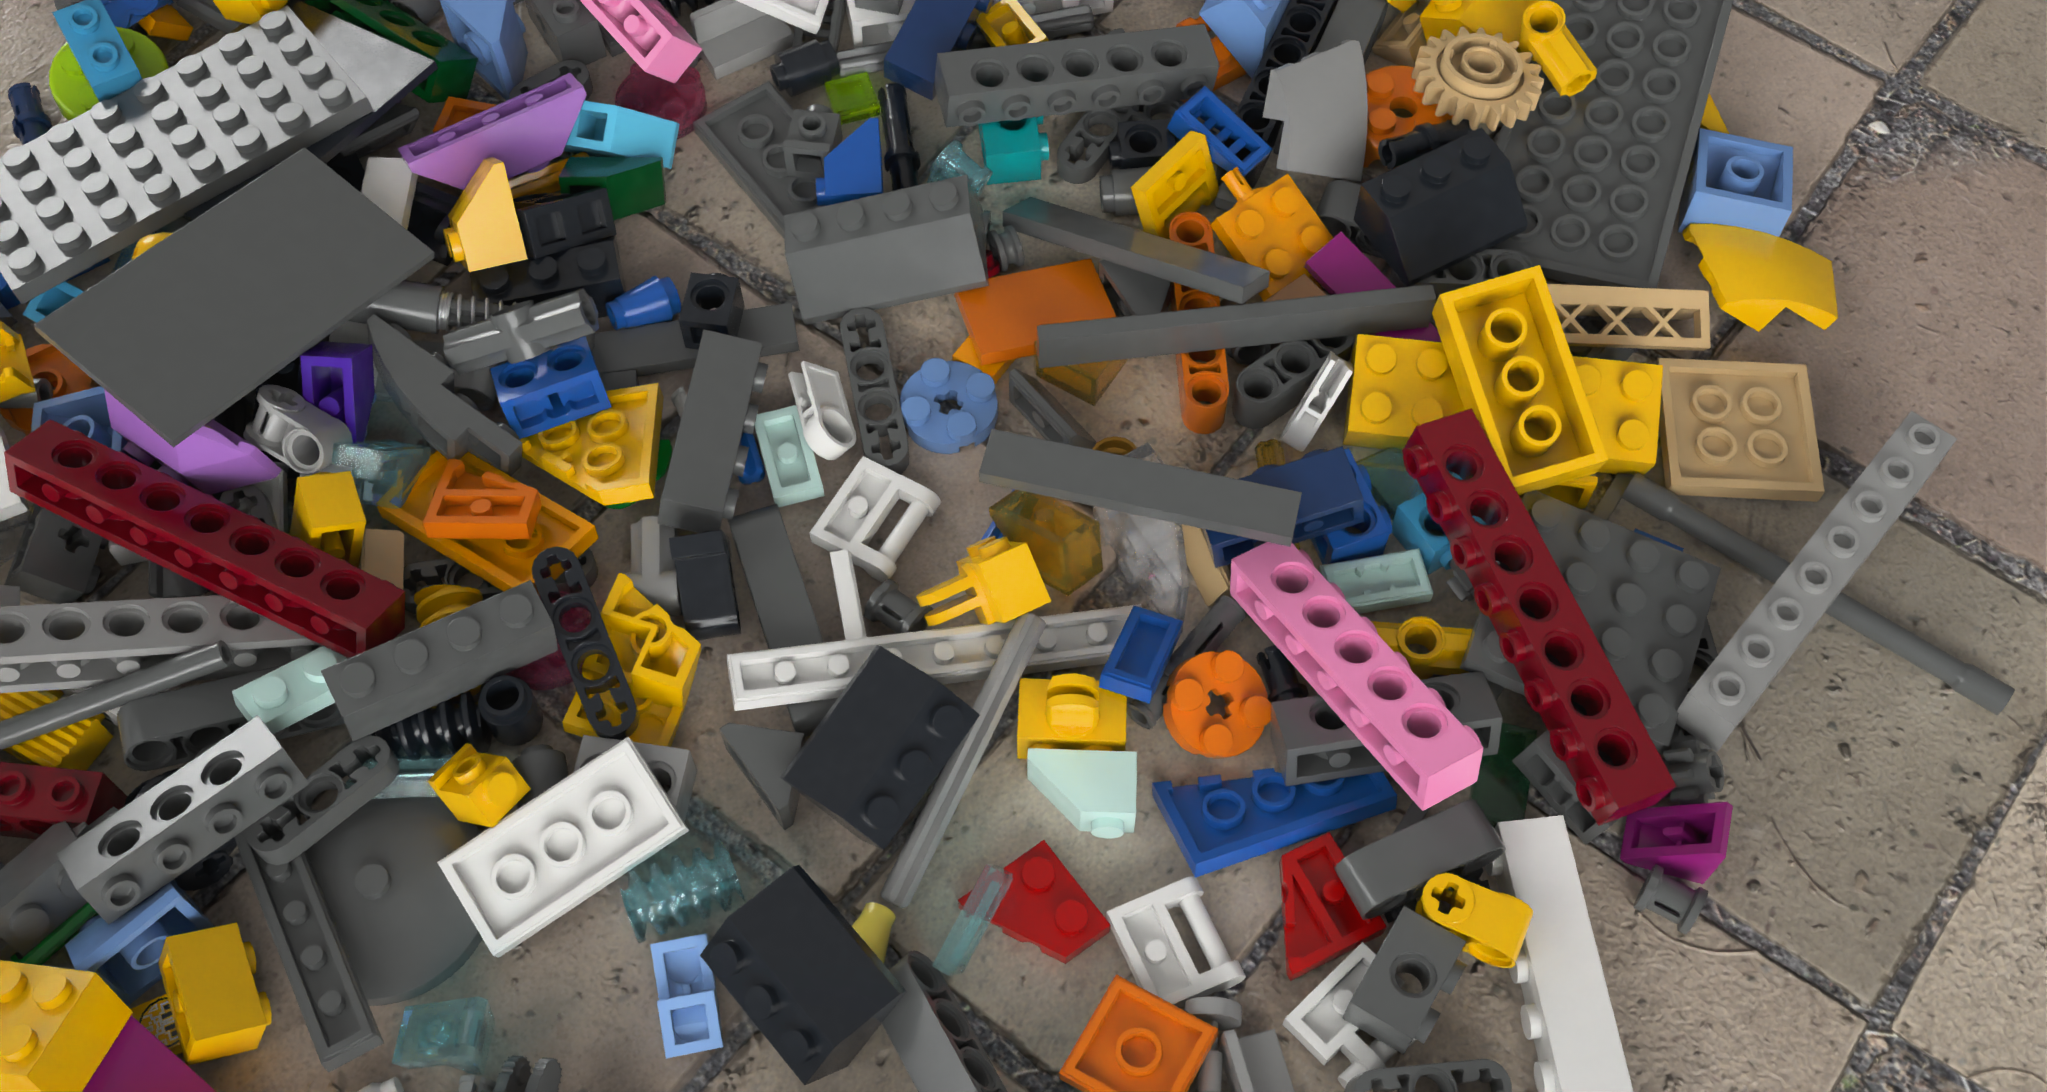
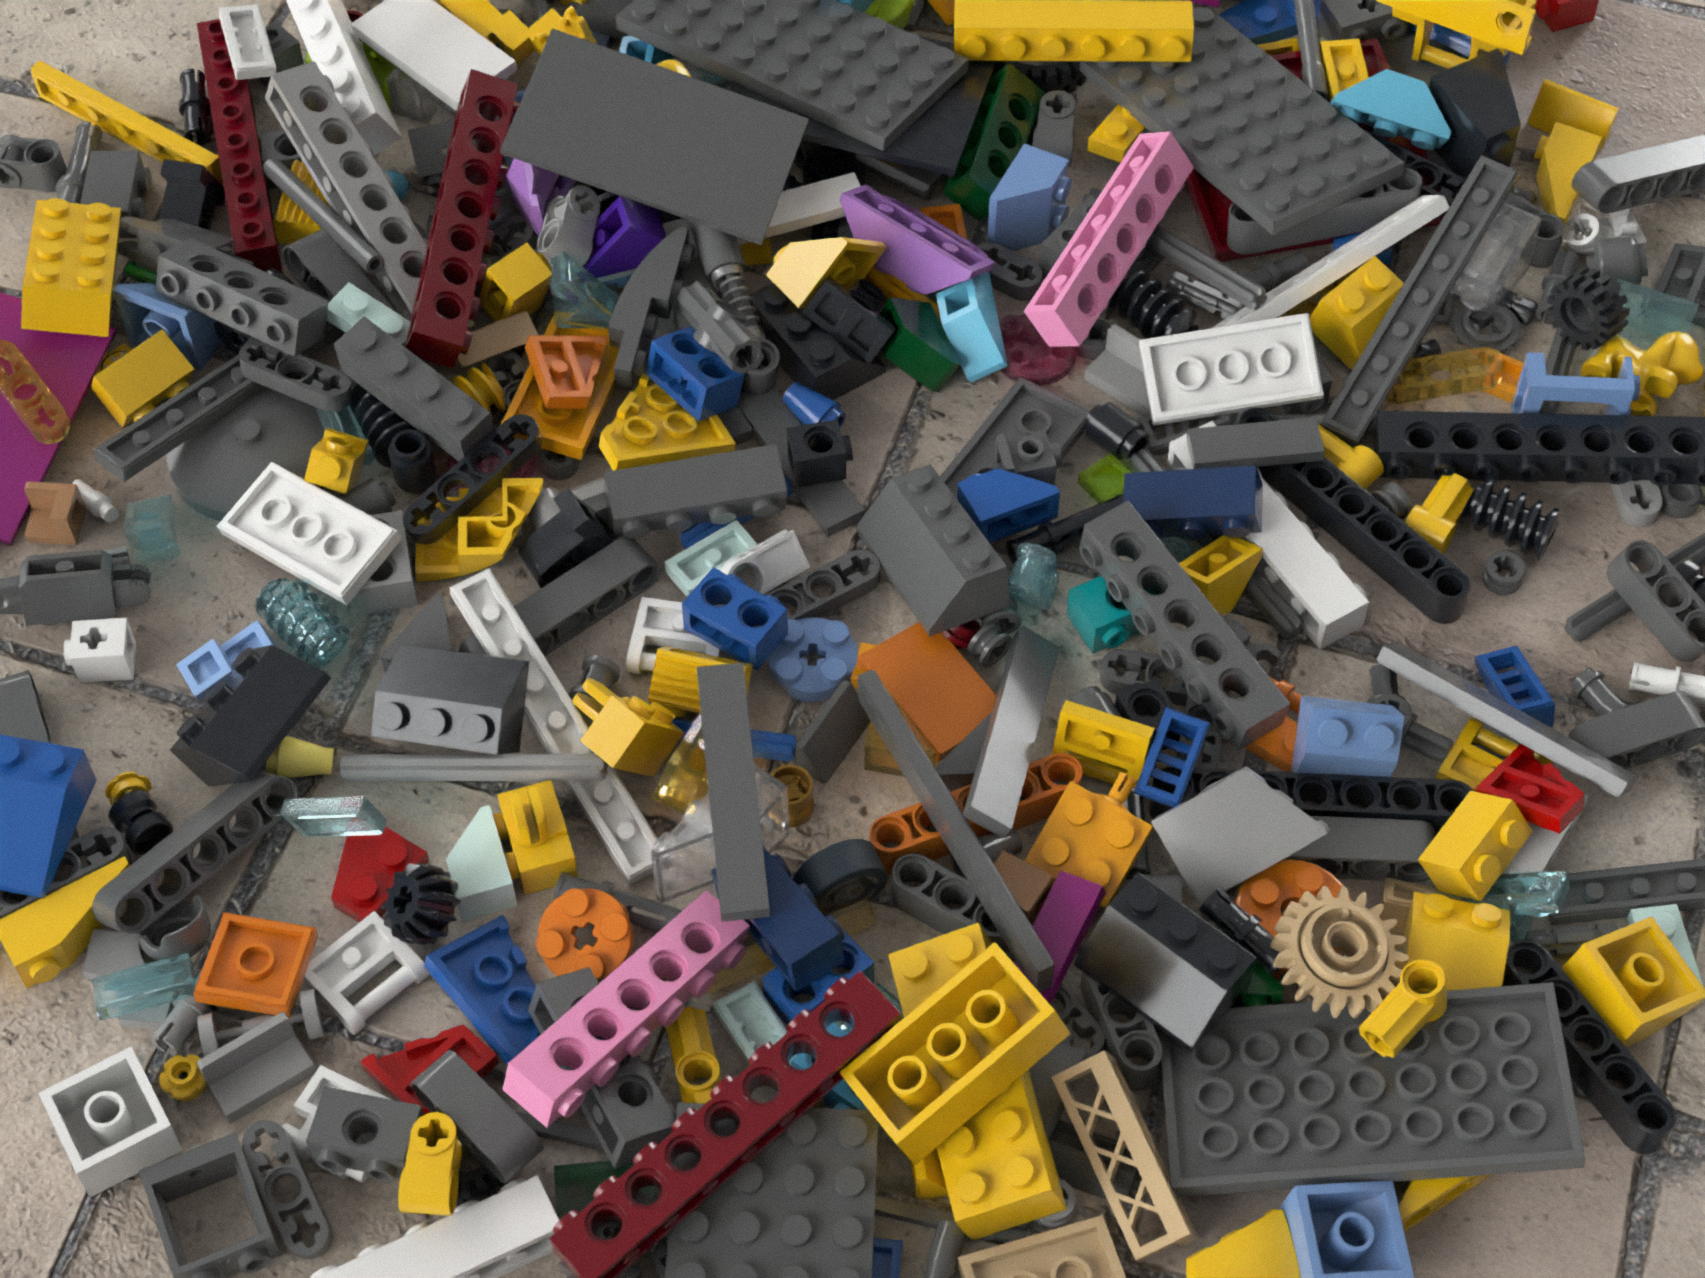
camera: 70 degrees right, 5 degrees down
white tile [830,549,867,640] -> none
blue tile [1099,606,1183,704] -> none
white piece [1279,351,1353,452] -> none
none -> black gear [382,863,461,945]
none -> yellow brick [648,646,753,717]
none -> blue brick [682,567,788,671]
none -> black wheel [793,839,888,918]

